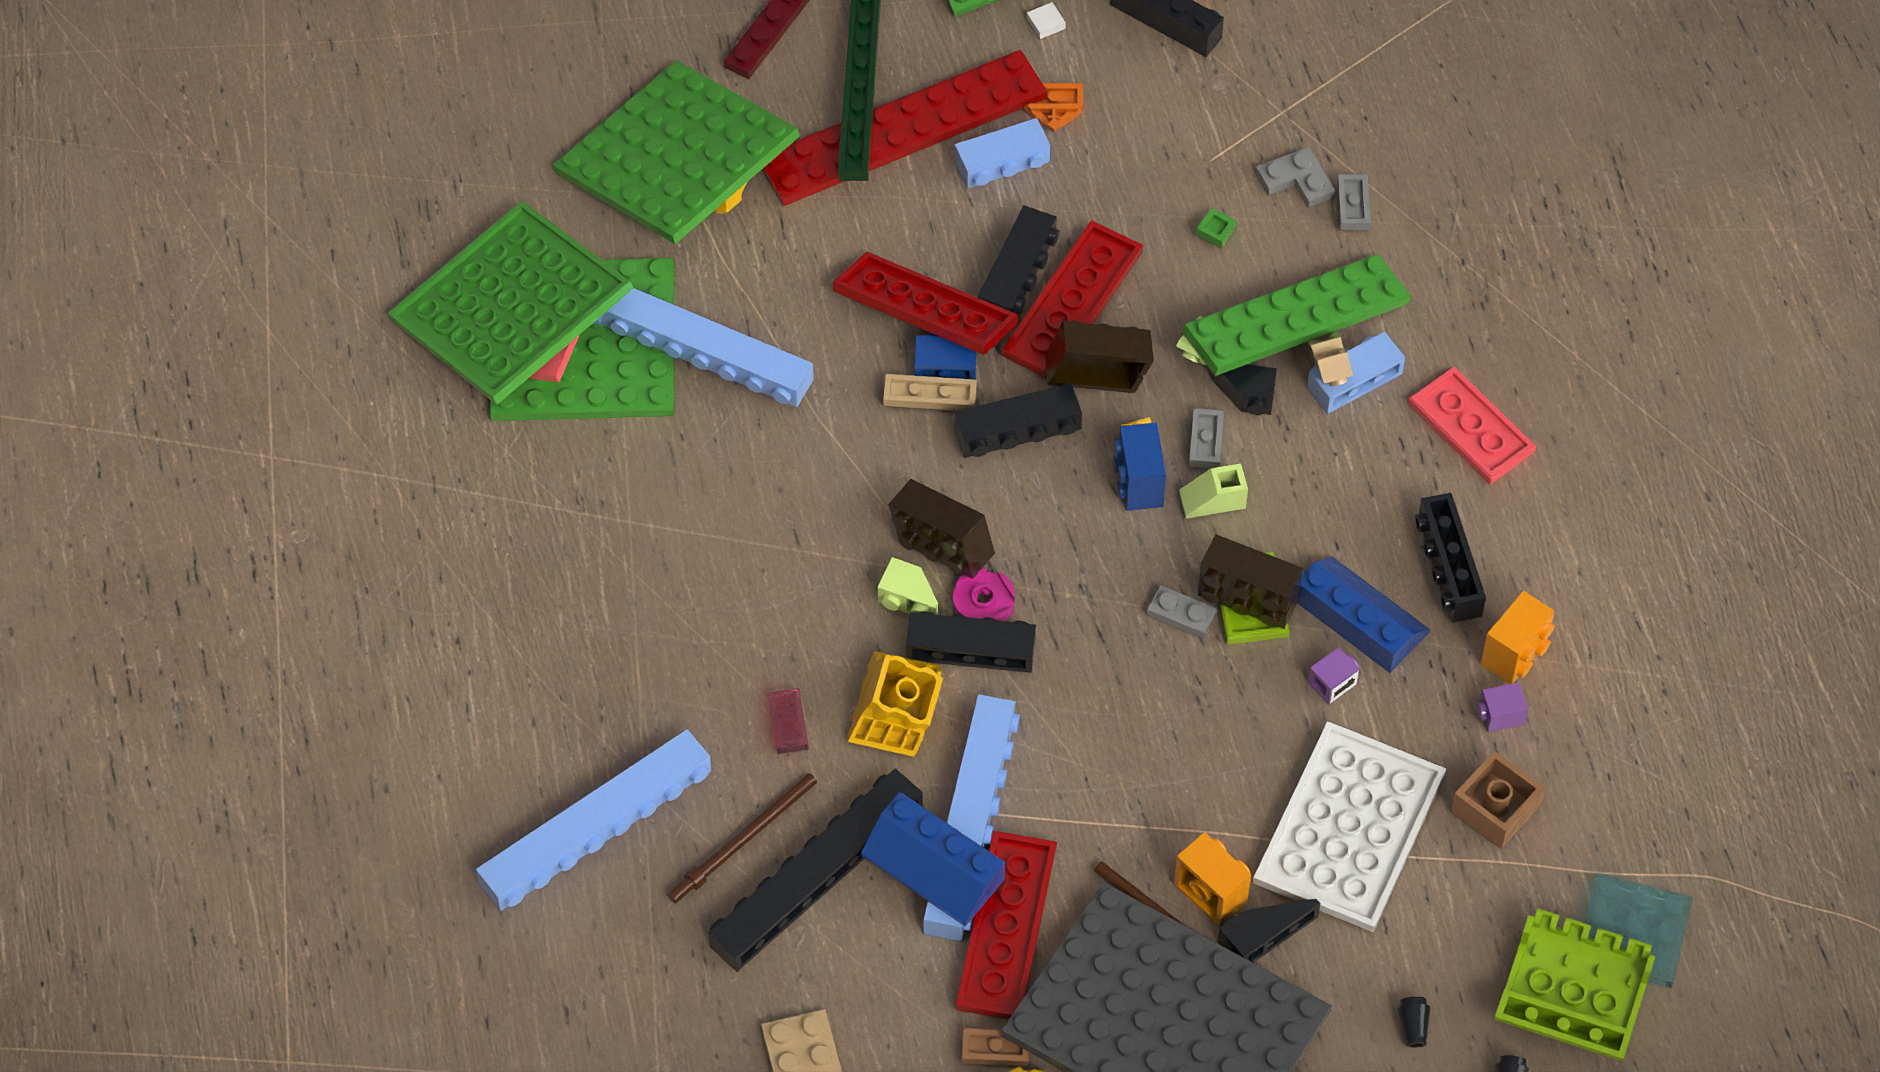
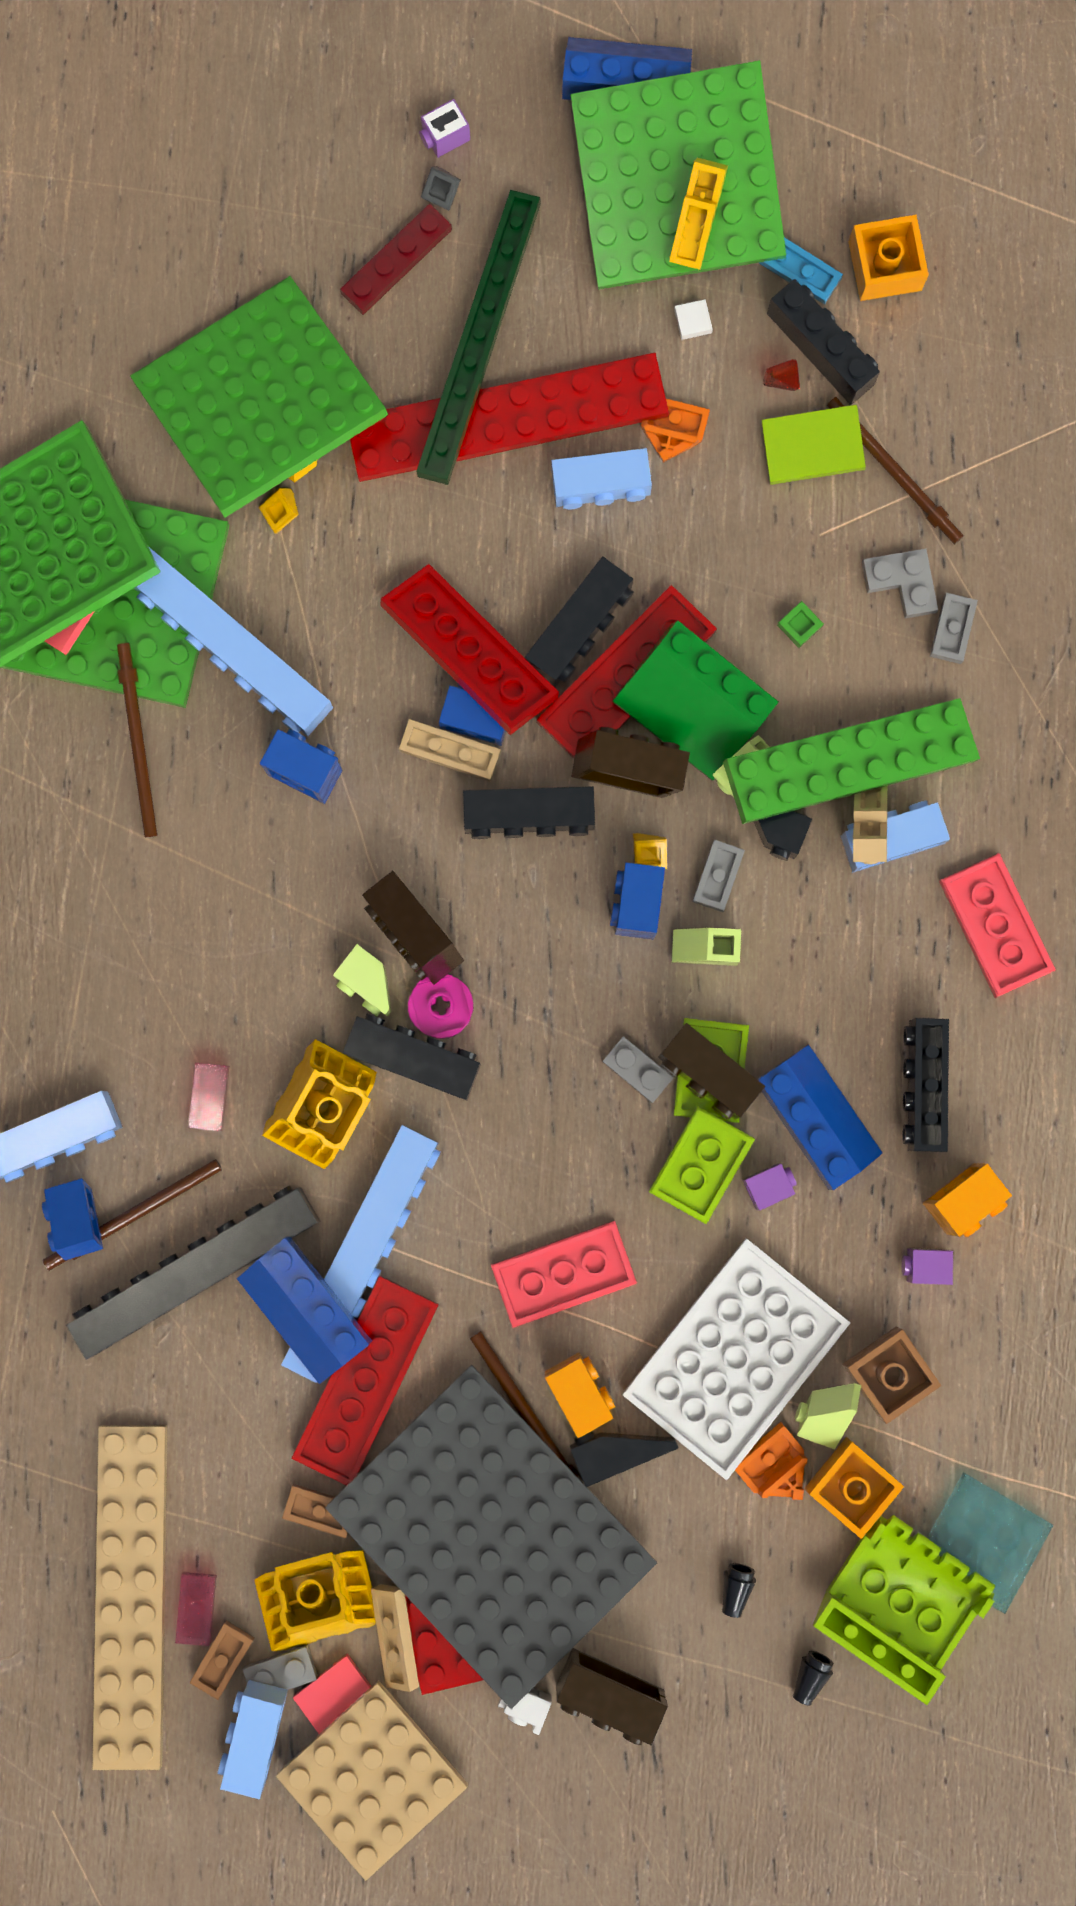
camera: 15 degrees right, 25 degrees up
none -> blue brick [42,1178,103,1260]
none -> reddish brown bar [117,643,158,838]
none -> yellow slope [258,488,299,534]
none -> blue brick [260,729,343,804]
none -> coral tile [491,1221,637,1328]
none -> green slope [612,620,779,781]
none -> lime tile [649,1106,755,1224]
none -> orange slope [735,1422,808,1500]
none -> lime tile [762,405,866,485]
none -> clear red slope [763,359,800,391]
none -> yellowish green slope [795,1383,861,1450]
none -> light orange brick [804,1437,904,1539]
none -> reddish brown bar [827,397,964,545]

